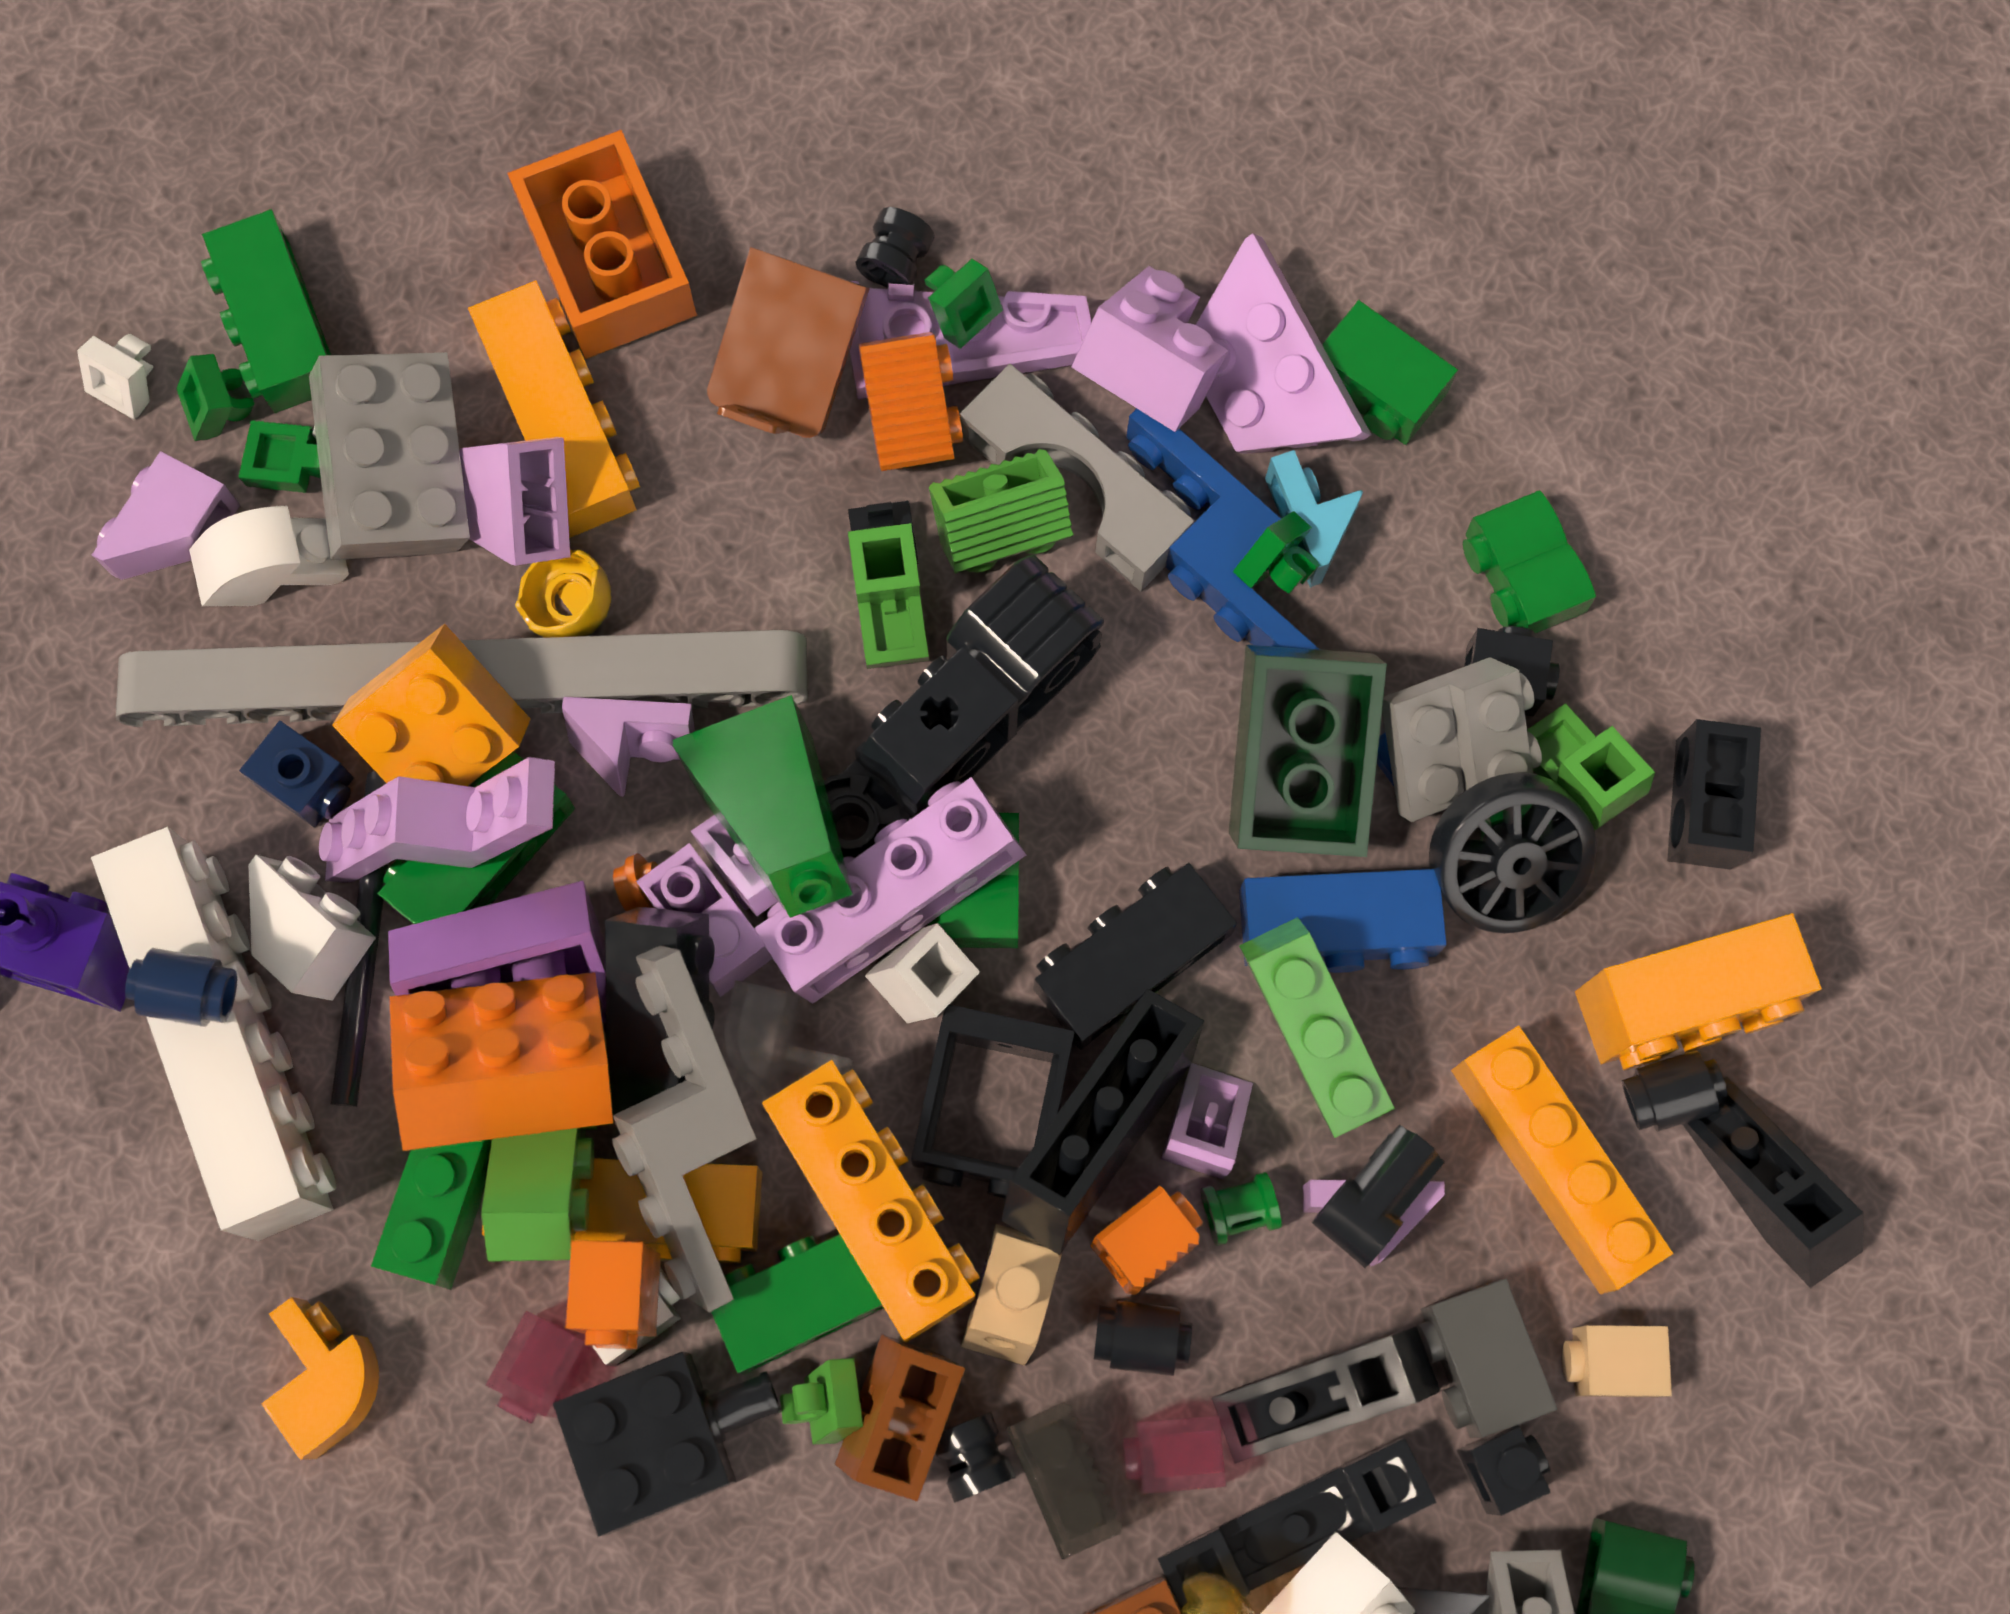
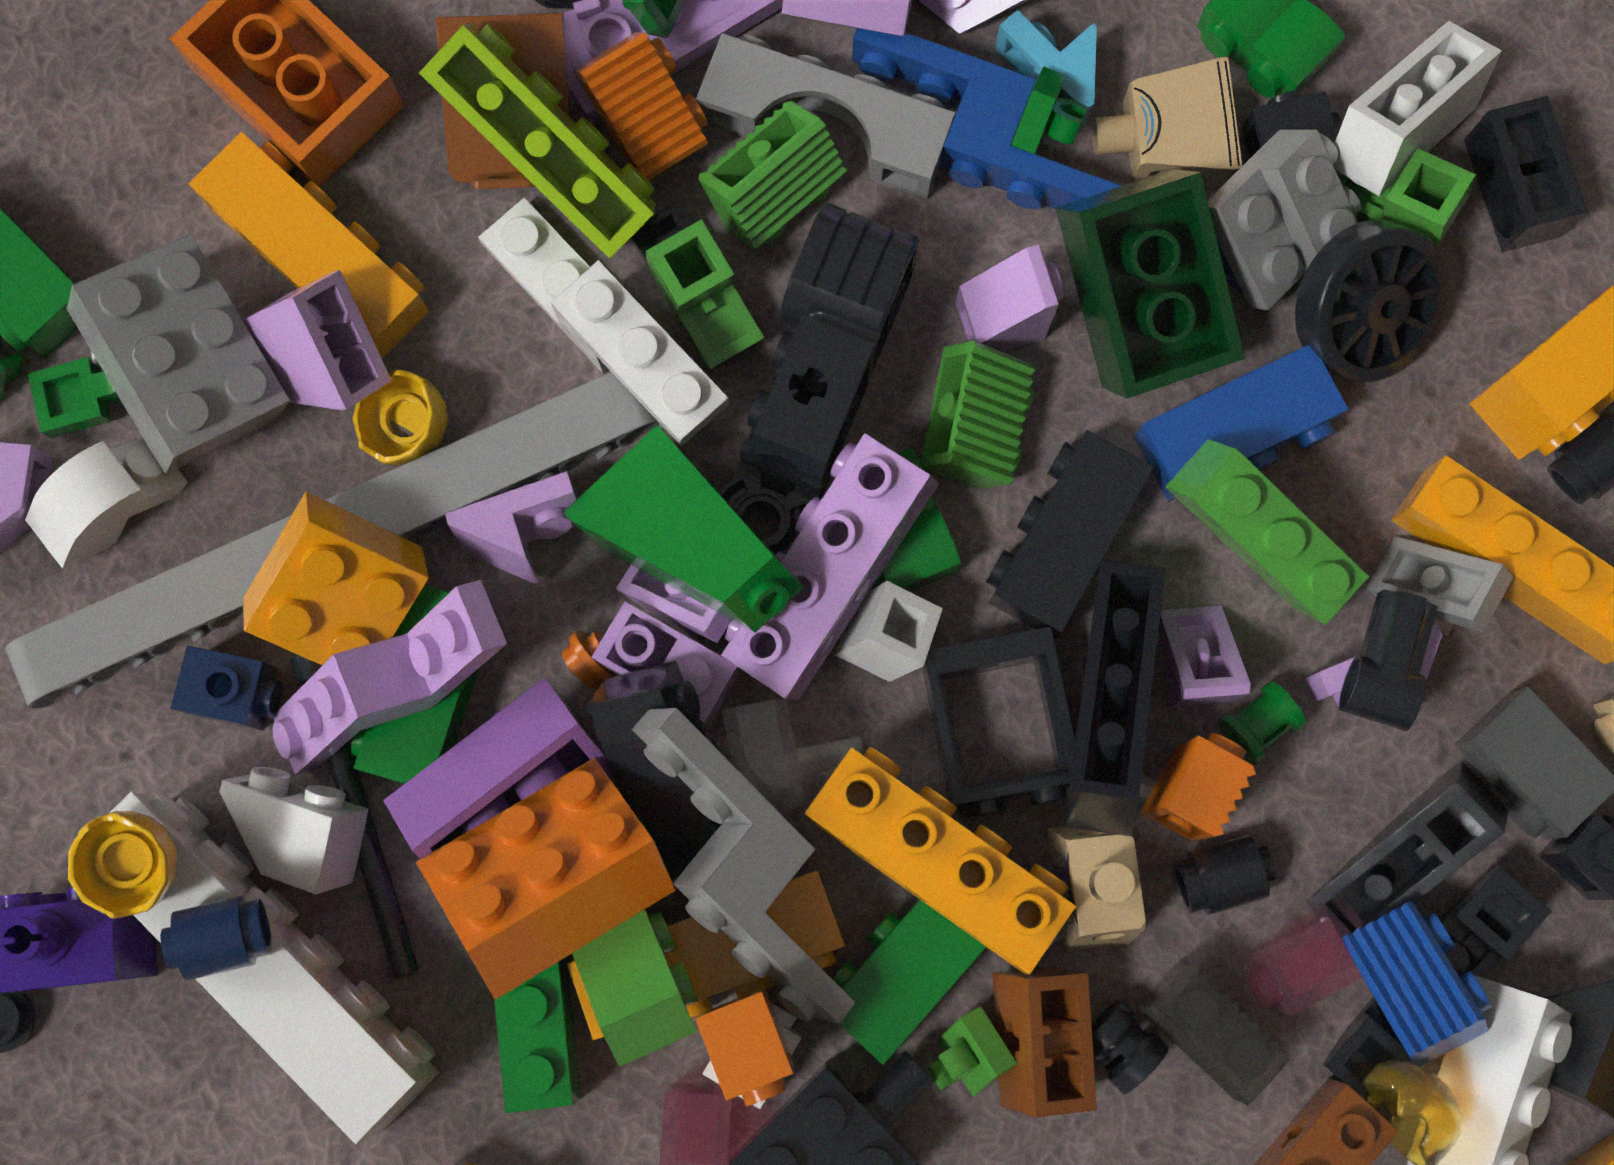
camera: 20 degrees left, 5 degrees up
none -> yellow hair [68,811,177,919]
none -> lime brick [419,22,657,259]
none -> white bracket [478,197,729,447]
none -> bright green brick [920,340,1036,488]
none -> lavender slope [956,244,1064,352]
none -> tan torso [1091,57,1242,190]
none -> white brick [1333,21,1502,196]
none -> blue brick [1341,901,1492,1069]
none -> light grey slope [1365,536,1514,637]

